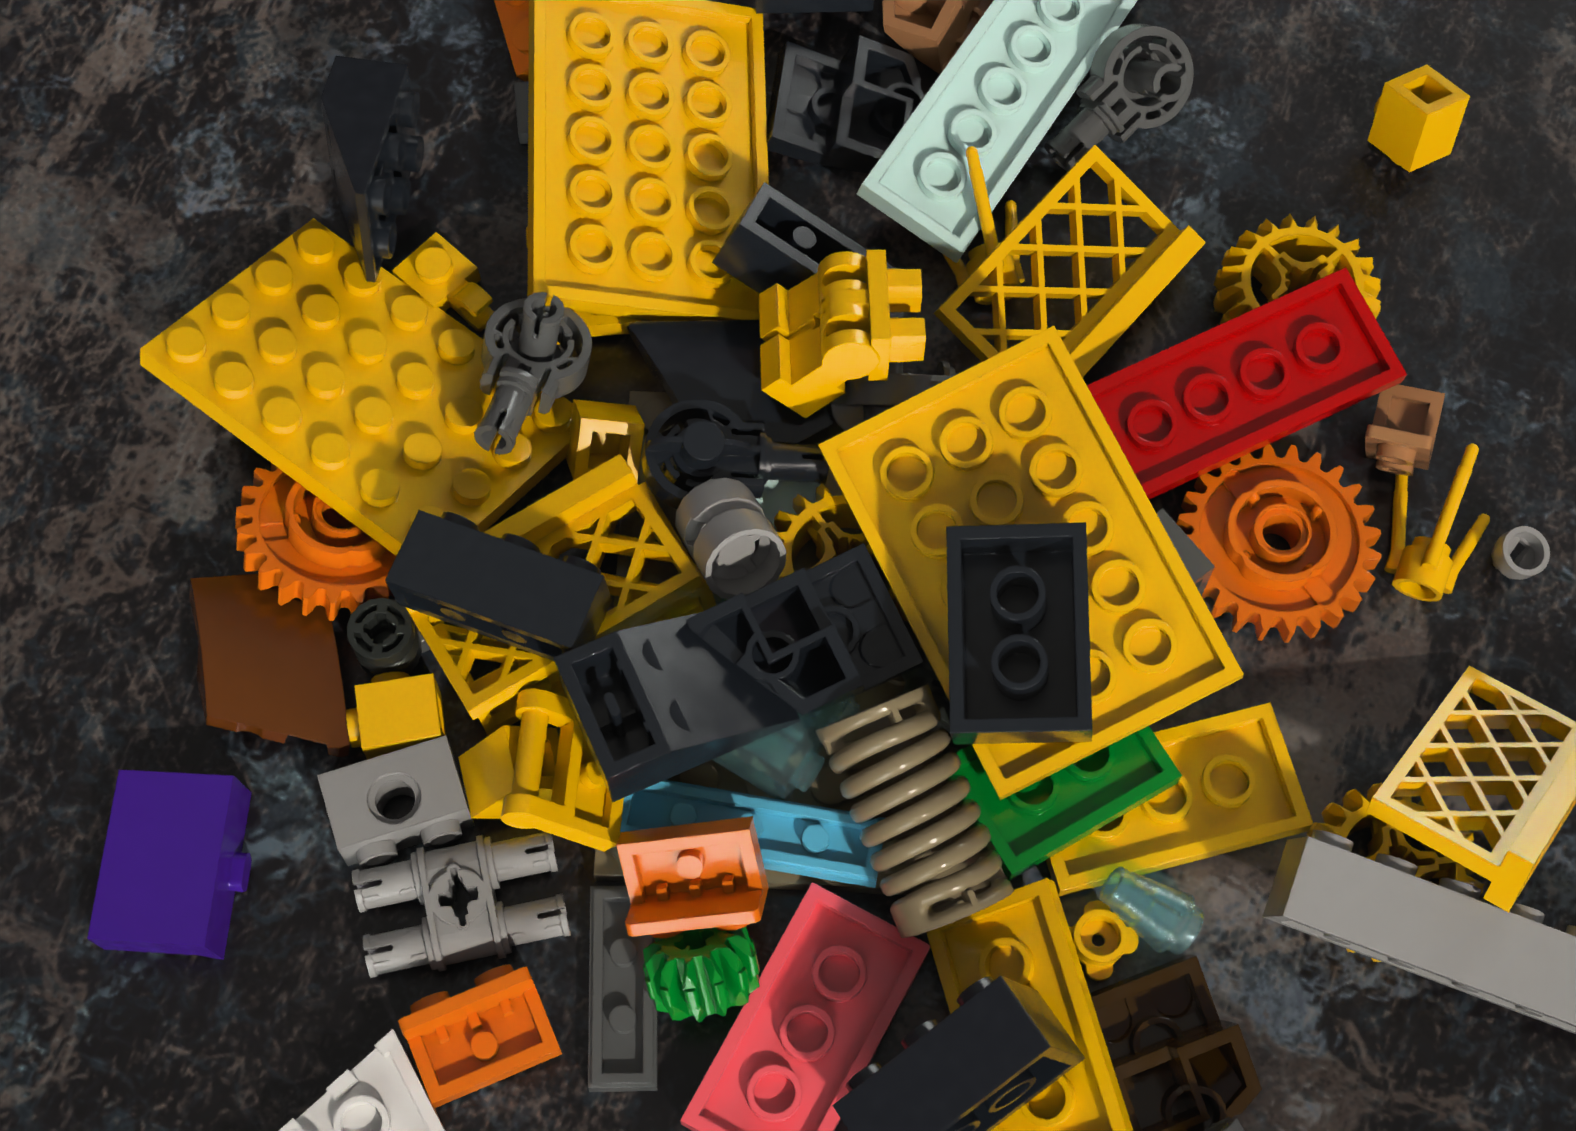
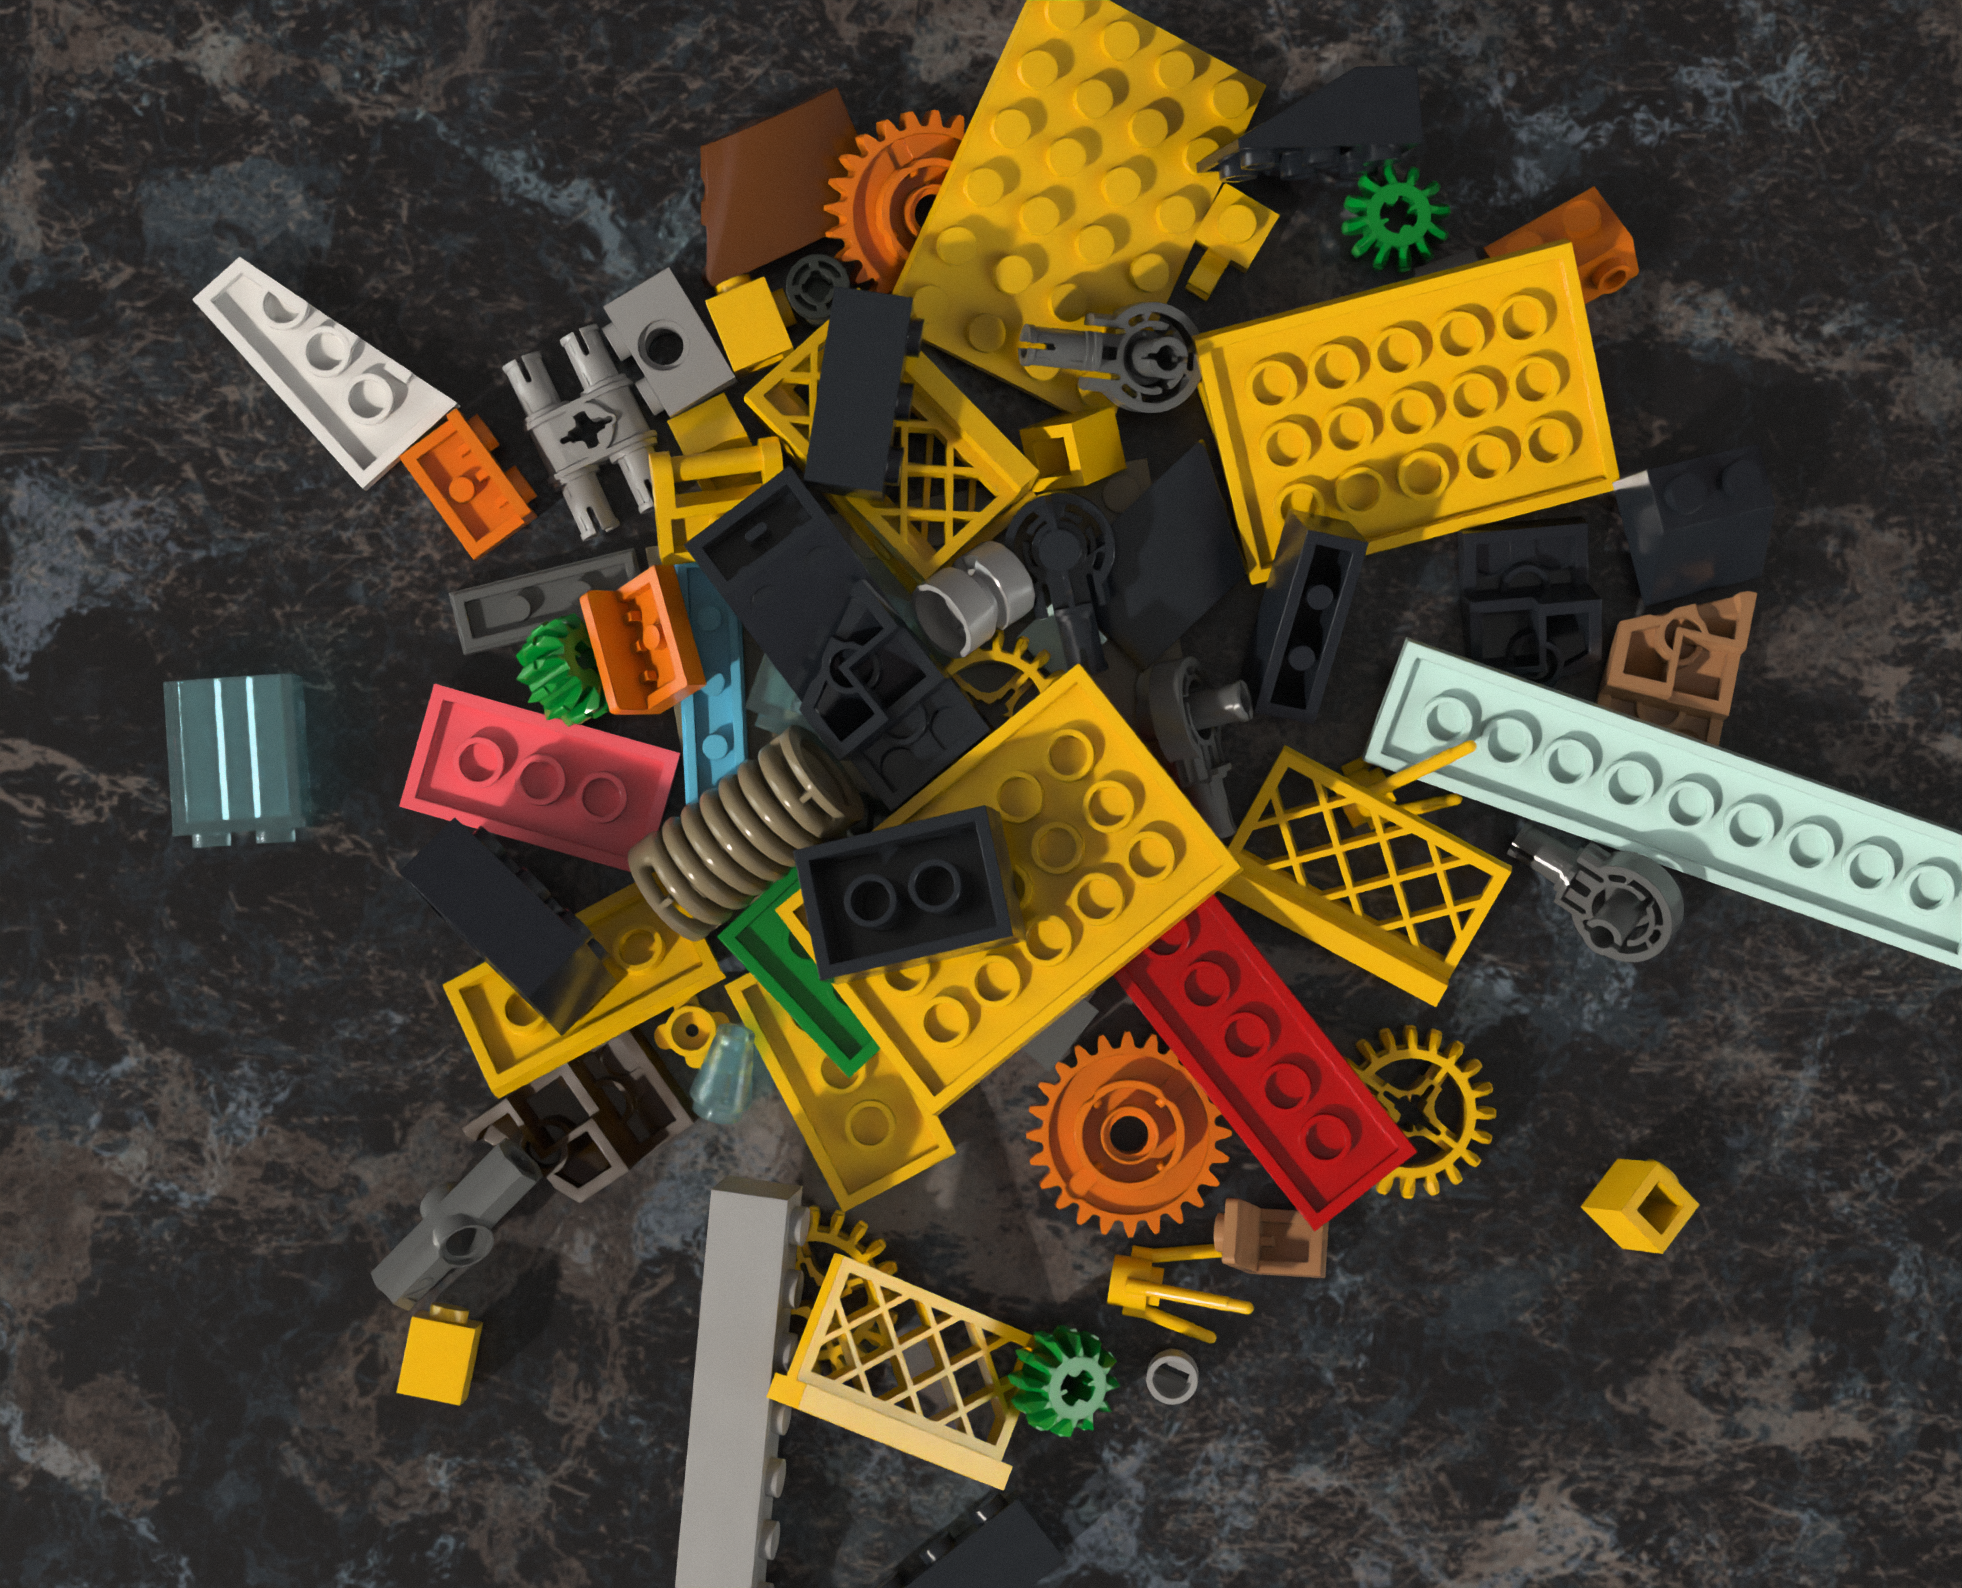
camera: 80 degrees right, 20 degrees up
dark purple container [87,770,252,960] -> none
yellow hips [759,250,926,418] -> none
none -> green gear [1007,1325,1120,1437]
none -> green gear [1341,165,1451,275]

